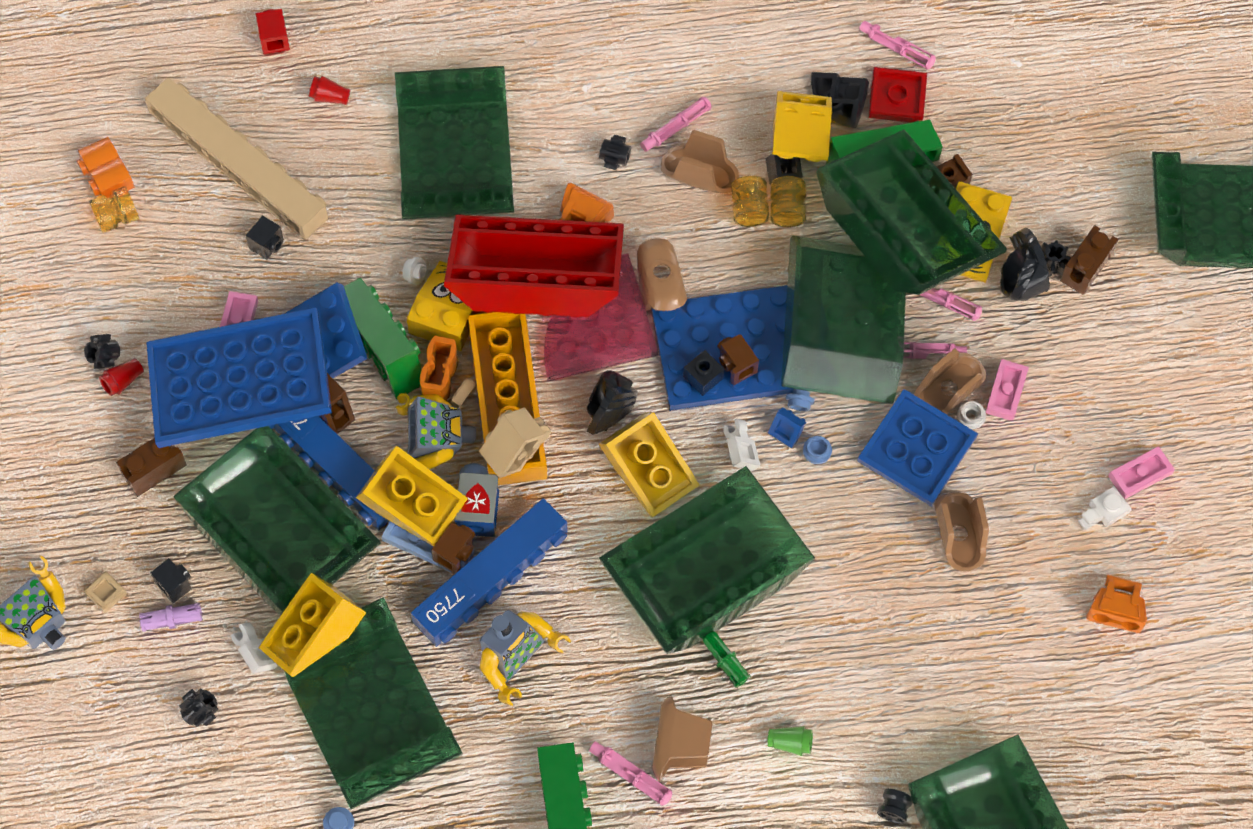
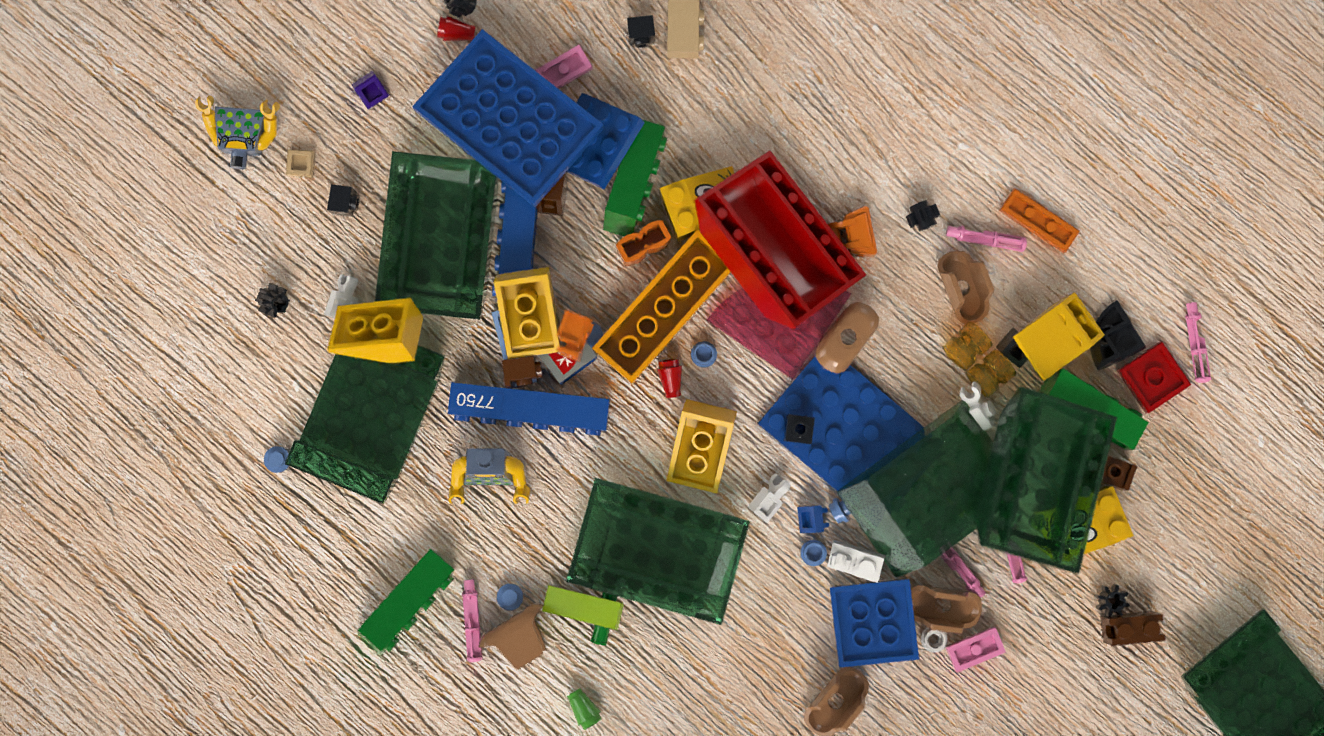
camera: 45 degrees right, 20 degrees up
reddish brown brick [116,437,187,497] -> none
lavender pin [139,602,203,632] -> none
clear green slope [395,66,514,220] -> none
torso [395,393,476,469] -> none
white plate [402,257,428,285] -> none
tan tile [448,378,476,408] -> none
tan brick [479,408,551,478] -> none
black hair [587,370,638,435] -> none
reddish brown brick [717,334,759,386] -> none
black hair [1000,228,1050,301] -> none
none -> dark purple slope [352,71,390,110]
none -> medium blue plate [497,584,523,610]
none -> lime tile [542,585,624,630]
none -> orange piece [556,310,594,362]
none -> red cone [656,359,682,398]
none -> medium blue plate [691,341,717,368]
none -> white plate [827,540,886,583]
none -> white plate [960,382,996,431]
none -> orange tile [999,188,1080,253]

